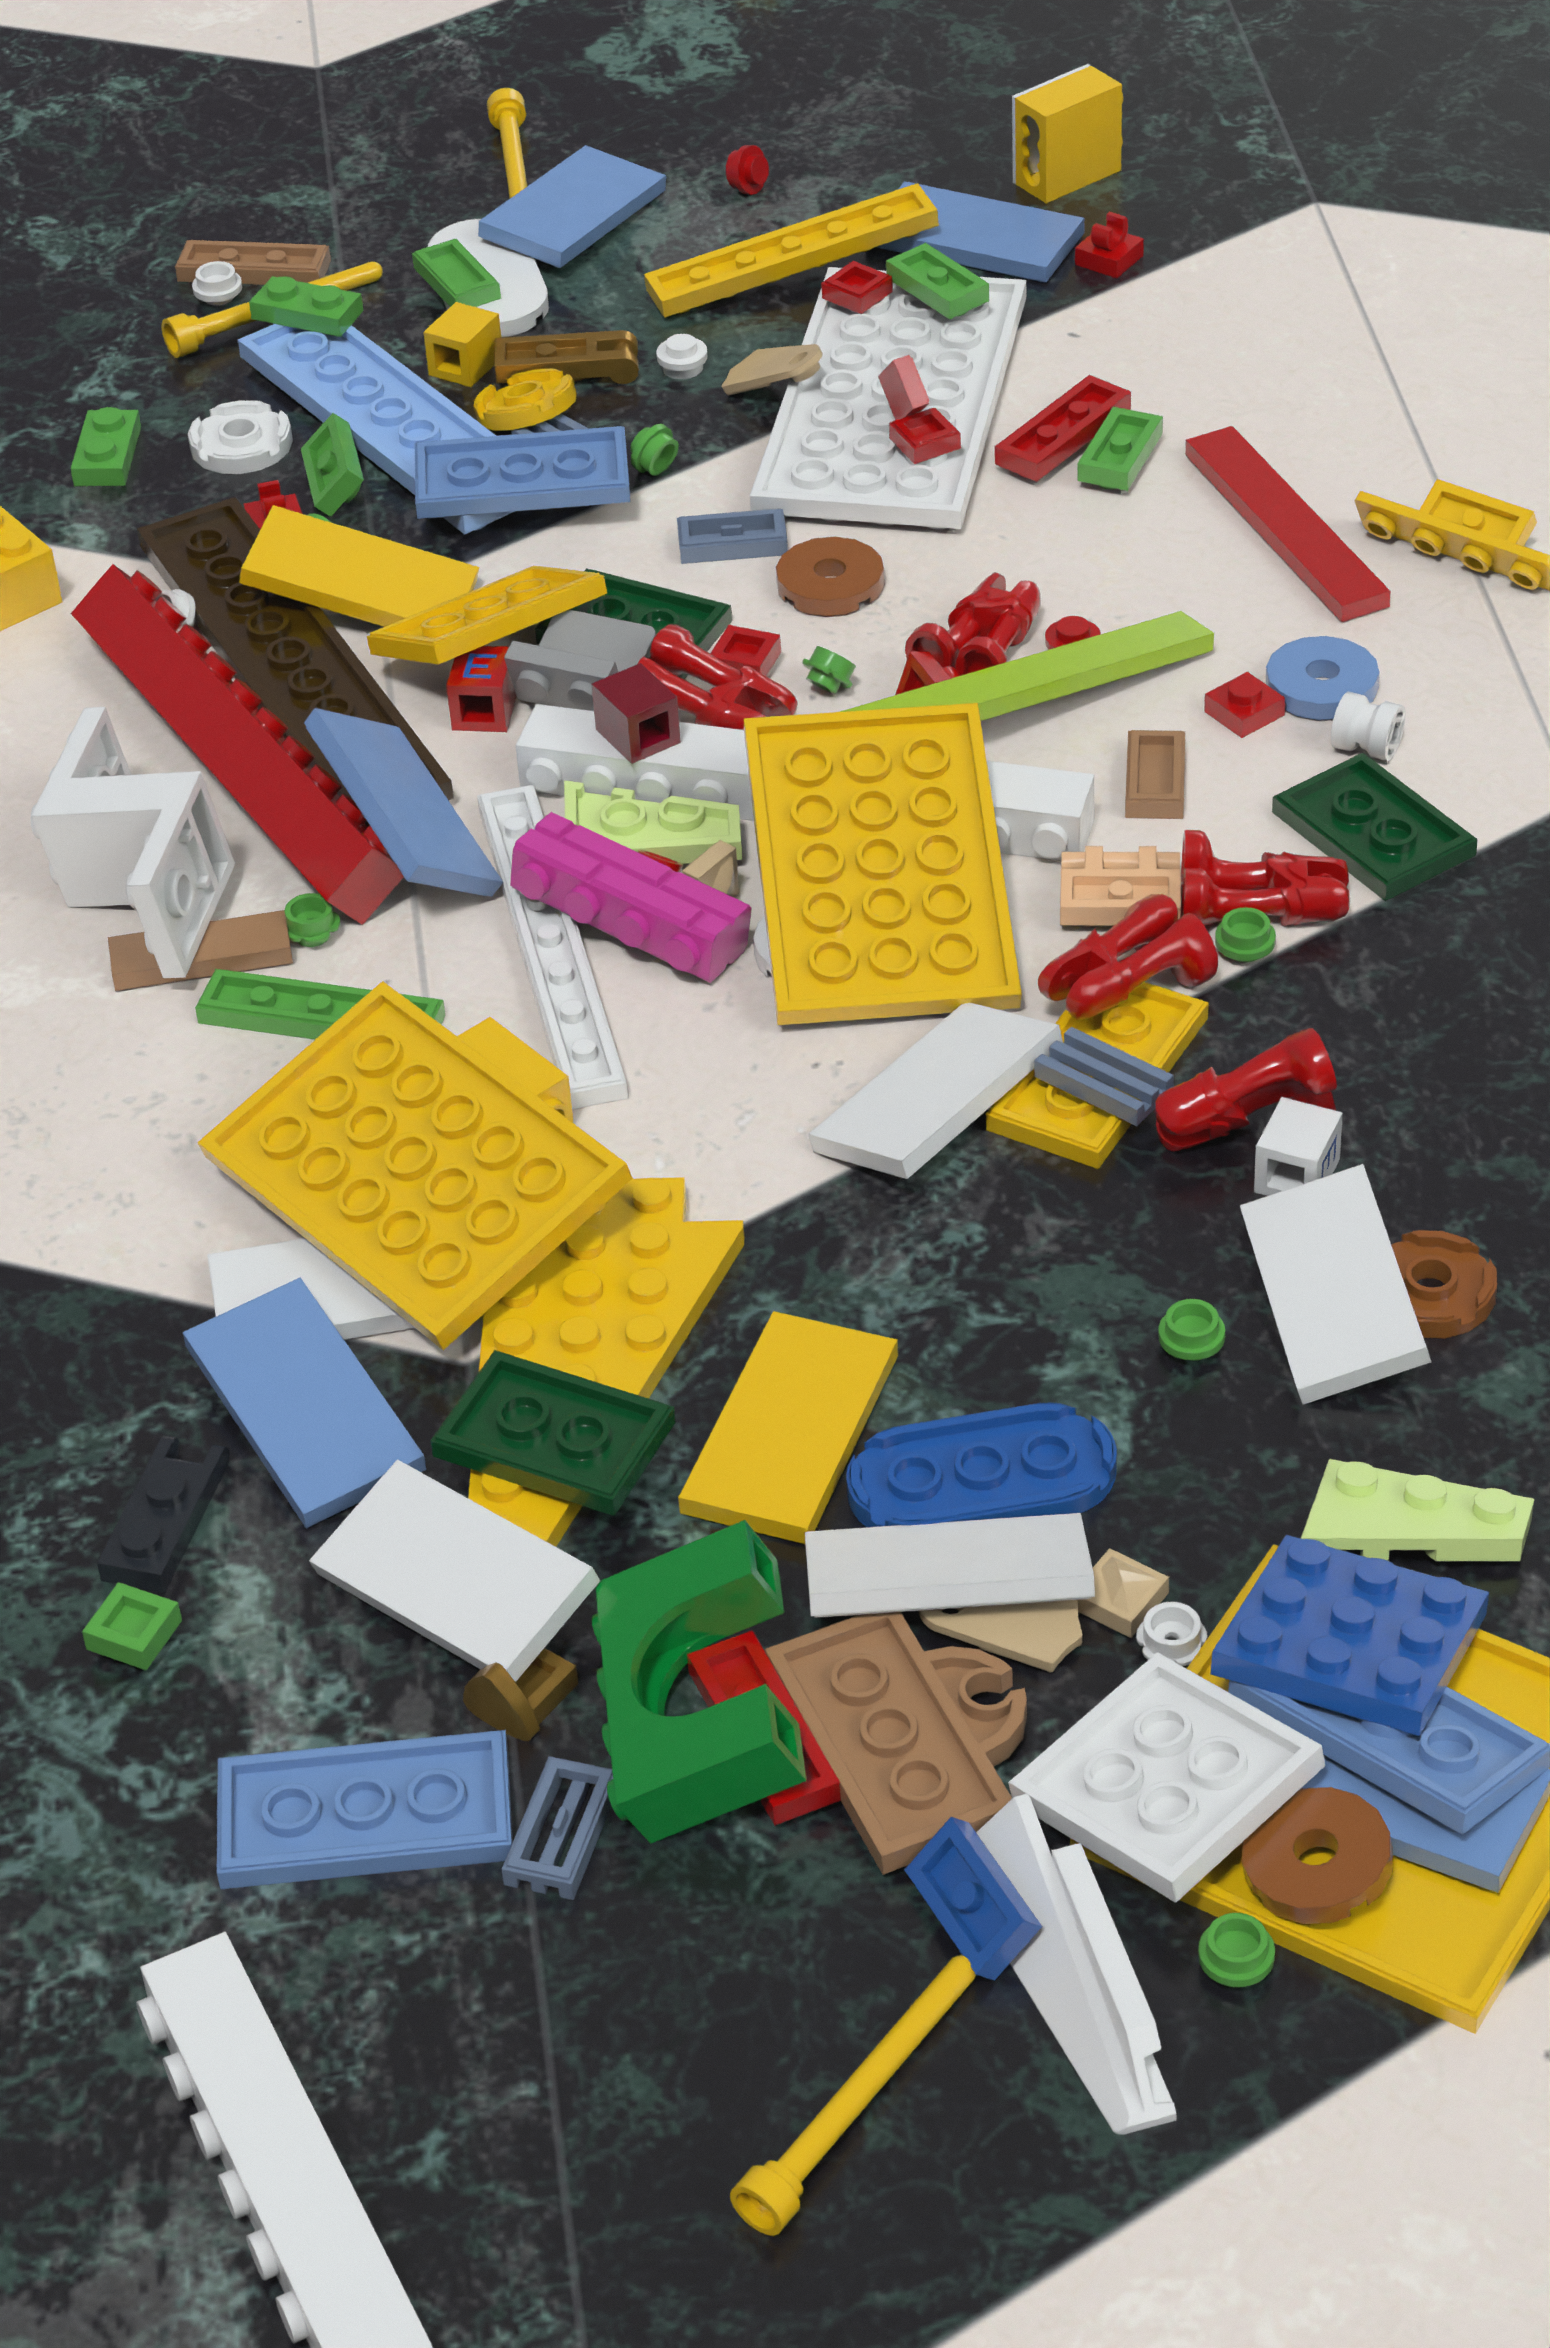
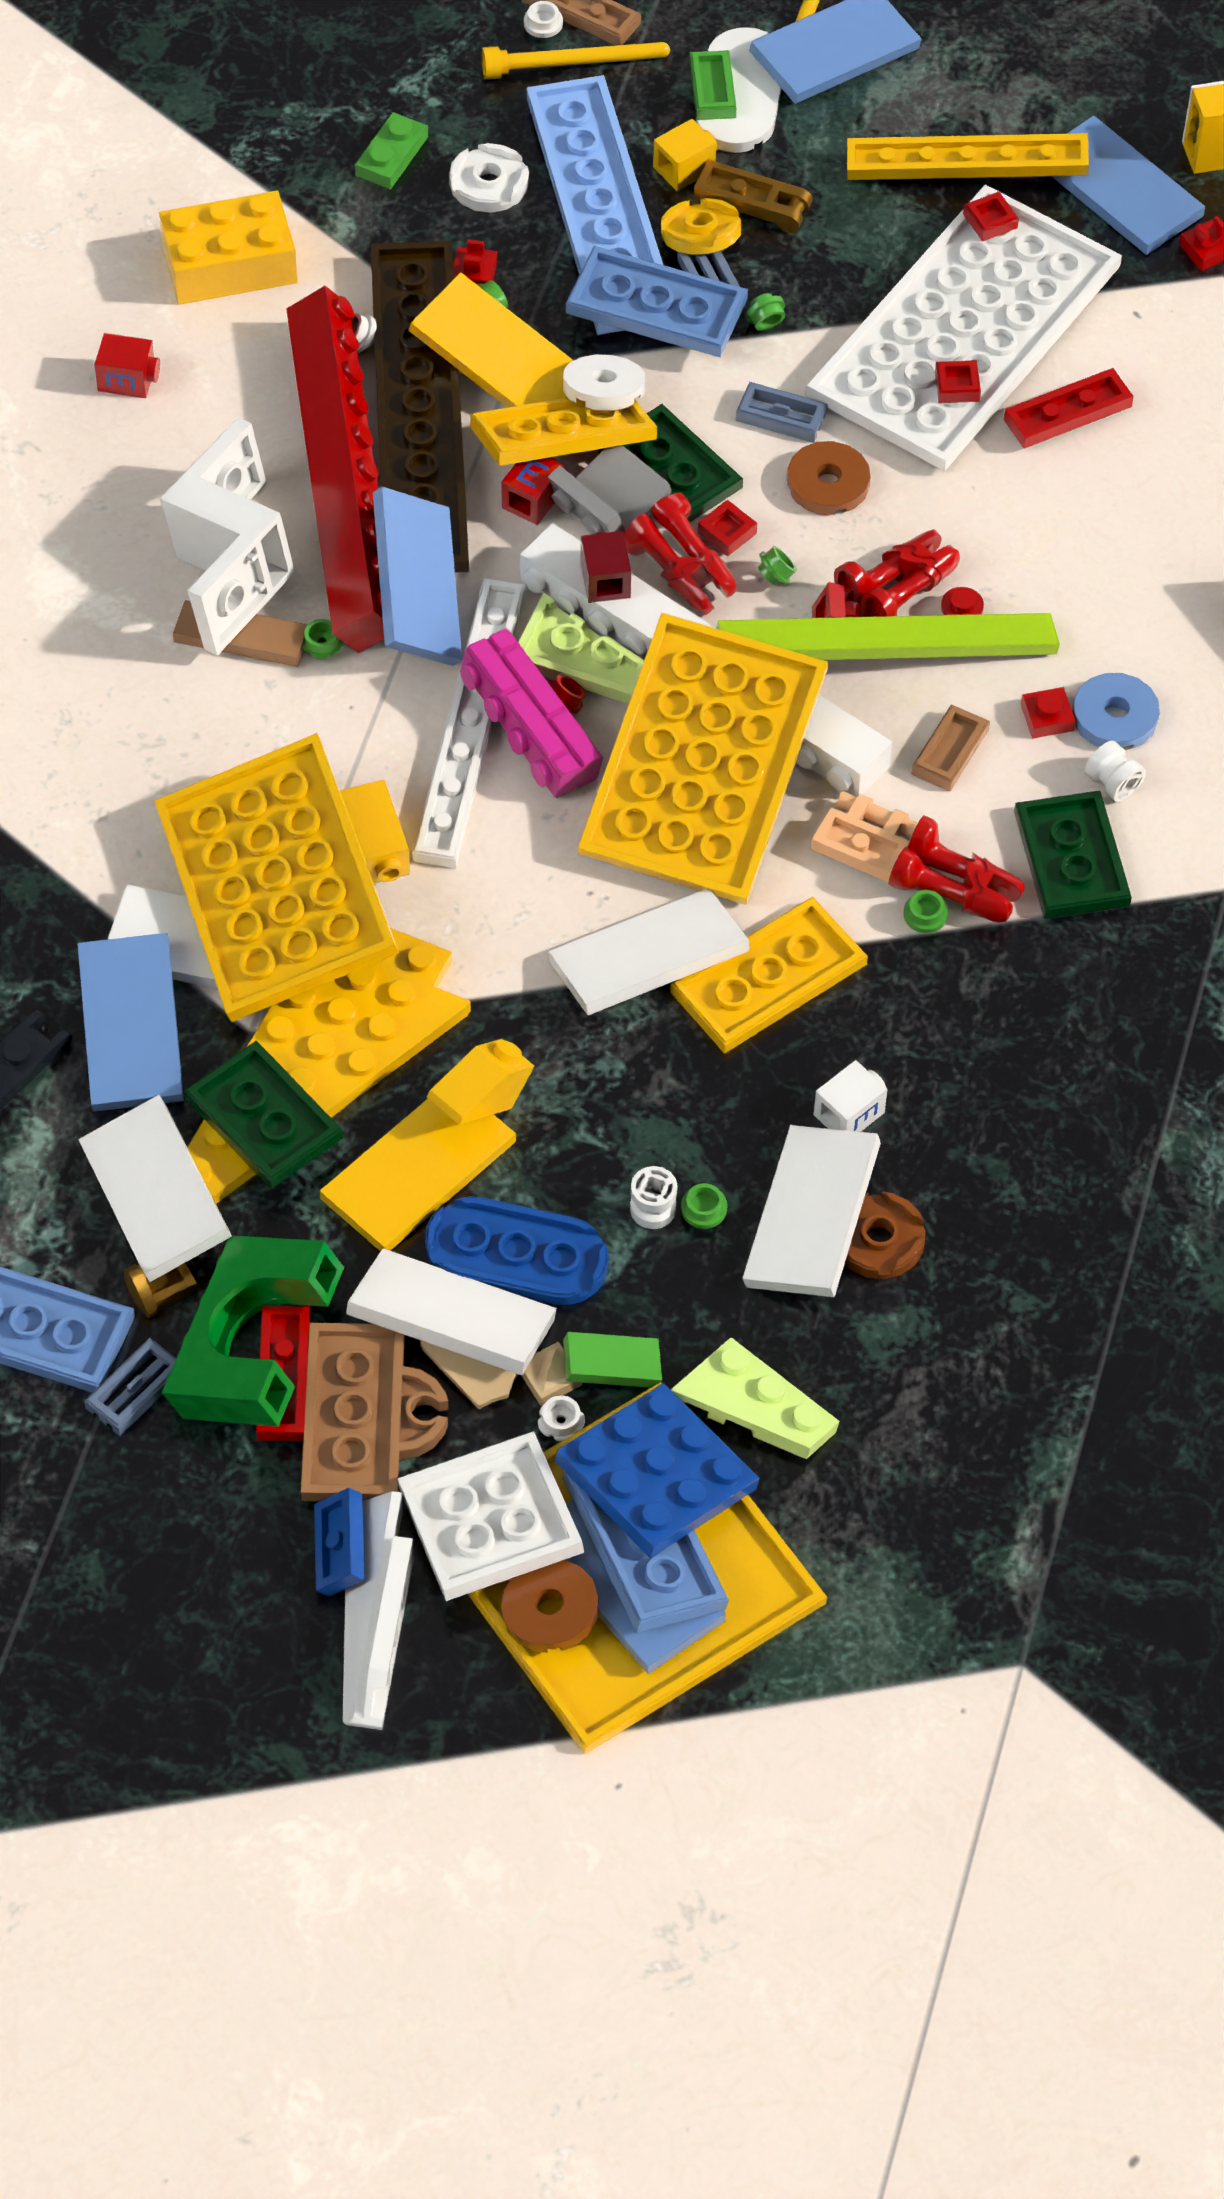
camera: 20 degrees right, 15 degrees up
bright green tile [195,969,446,1040] -> none
bright green plate [249,276,364,337] -> none
bright green plate [301,413,364,517] -> none
white plate [656,334,708,379] -> none
tan tile [682,840,739,897] -> none
tan piece [722,344,823,395] -> none
red plate [726,145,769,194] -> none
yellow piece [730,1955,976,2236] -> none
tile [878,354,930,420] -> none
bright green plate [886,243,989,319] -> none
sand blue tile [1034,1027,1174,1126] -> none
red piece [1038,894,1218,1020] -> none
bright green plate [1077,407,1163,491] -> none
red piece [1155,1028,1337,1151] -> none
red tile [1185,426,1391,622] -> none
bright green plate [1198,1913,1275,1987] -> none
none -> yellow slope [427,1039,534,1125]
none -> white tile [563,354,645,411]
none -> bright green tile [563,1332,662,1388]
none -> white wheel [630,1166,677,1229]

